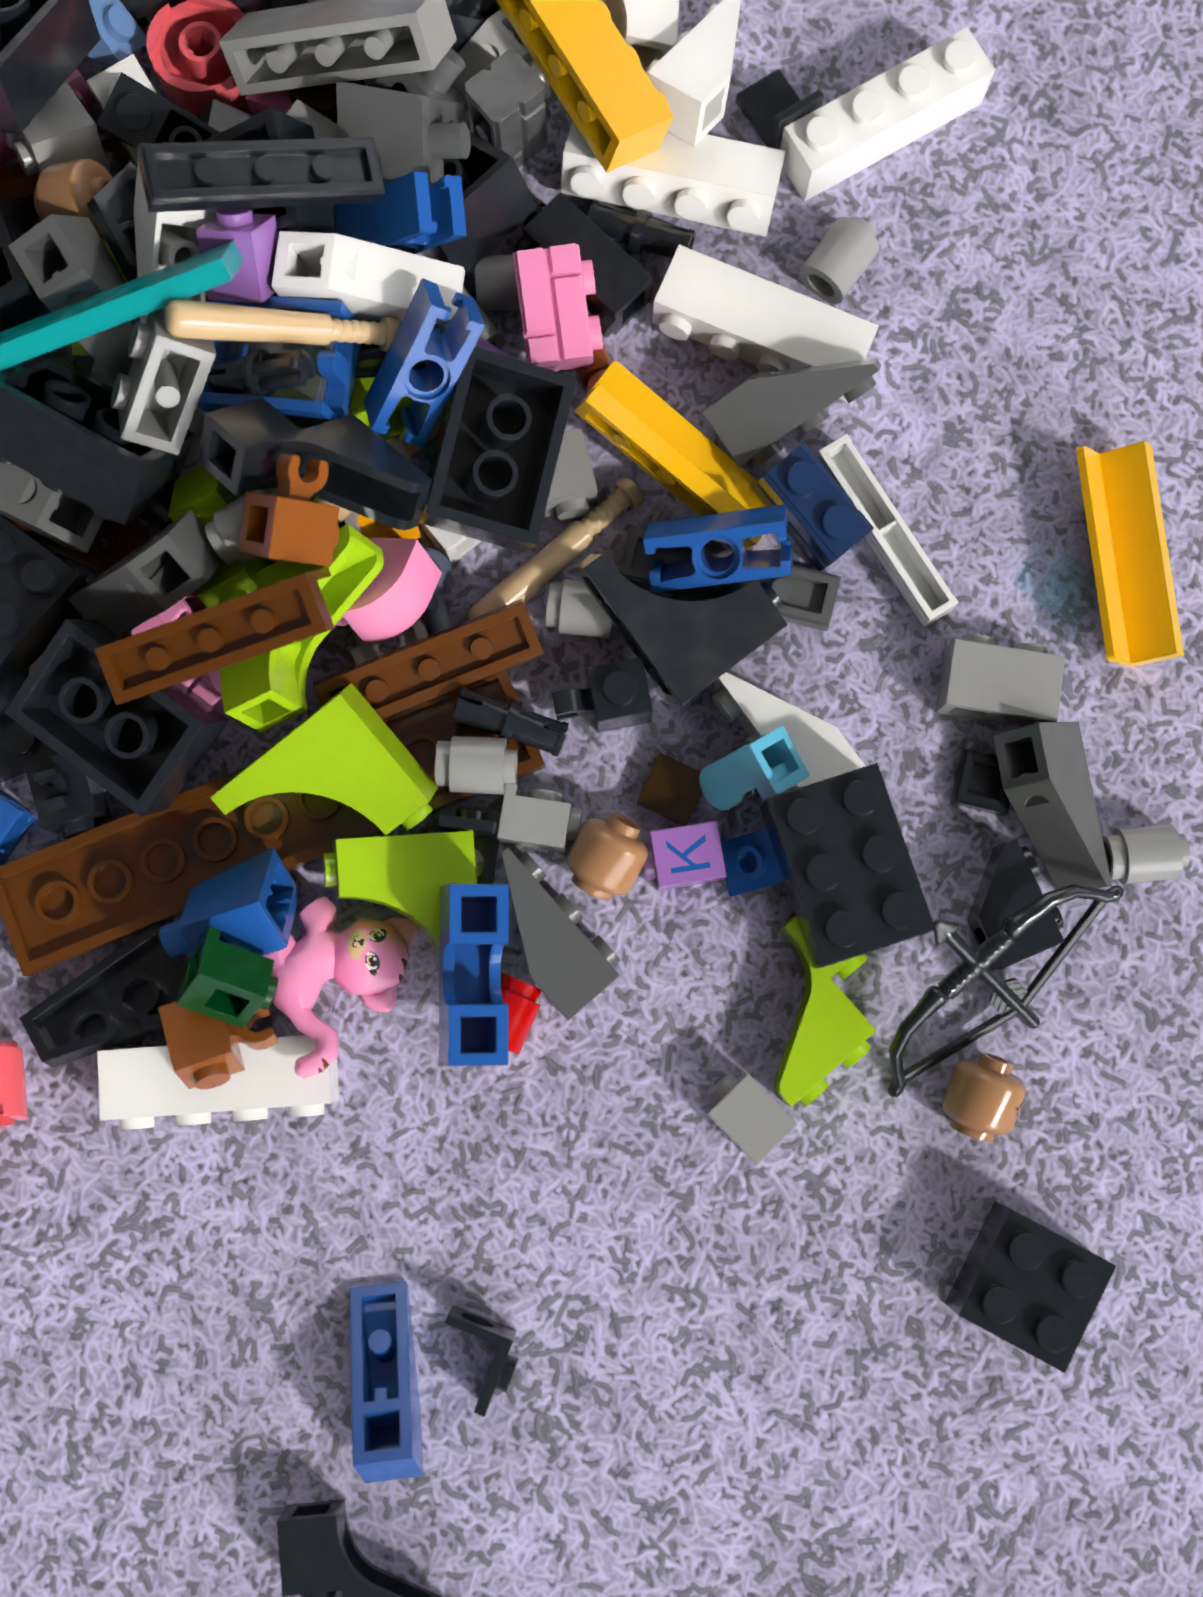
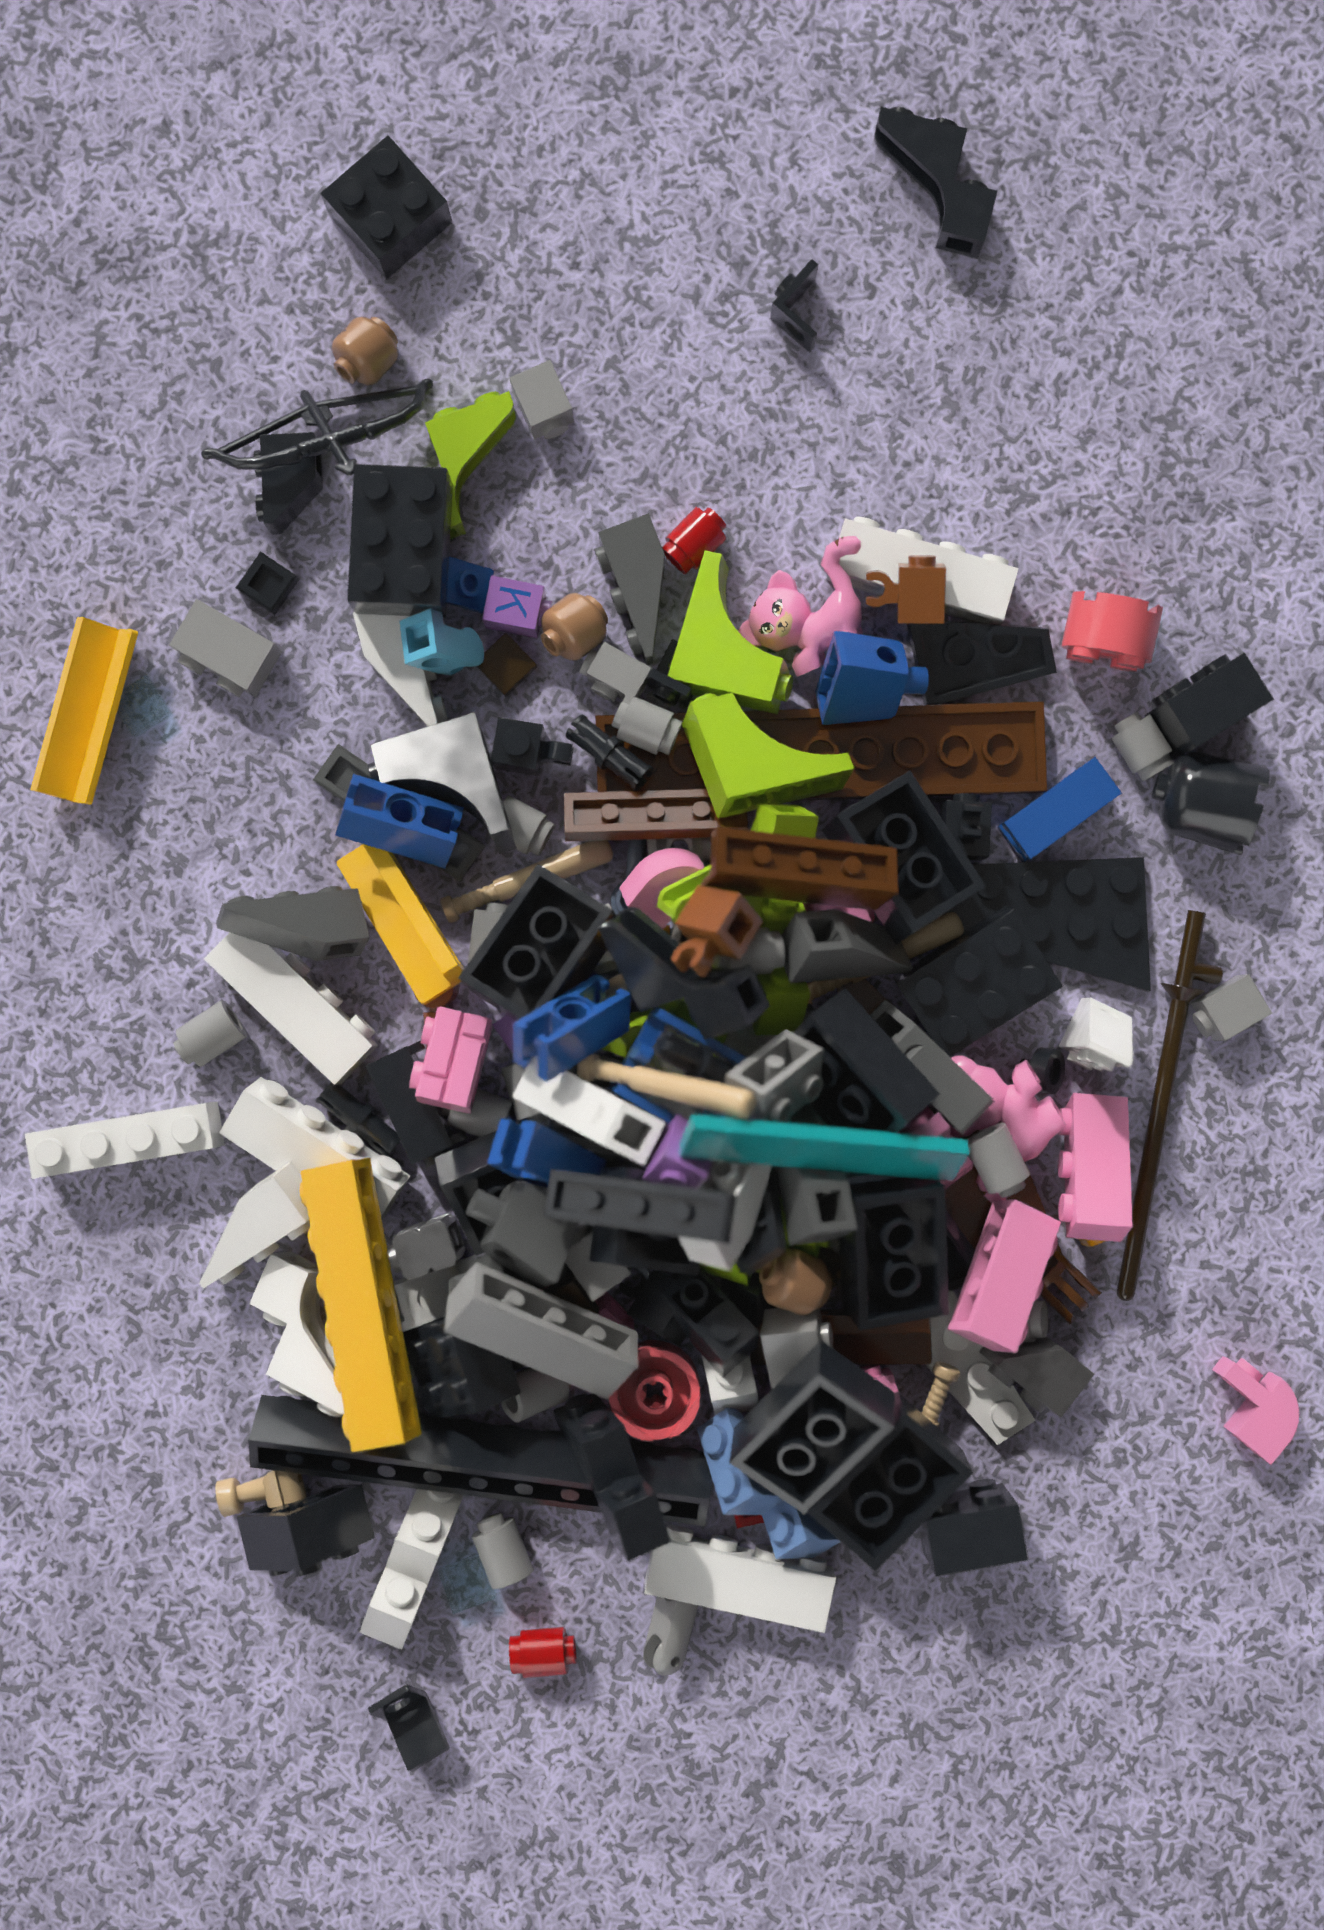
camera: 160 degrees left, 5 degrees up
dark green brick [176,927,278,1028] -> none
blue slope [350,1281,424,1483] -> none
blue arch [439,884,509,1066] -> none
black bracket [735,69,824,150] -> none
dark blue brick [752,443,874,571] -> none
white piece [816,434,959,628] -> none
dark grey slope [993,721,1112,889] -> none
light grey brick [1102,824,1190,884] -> none

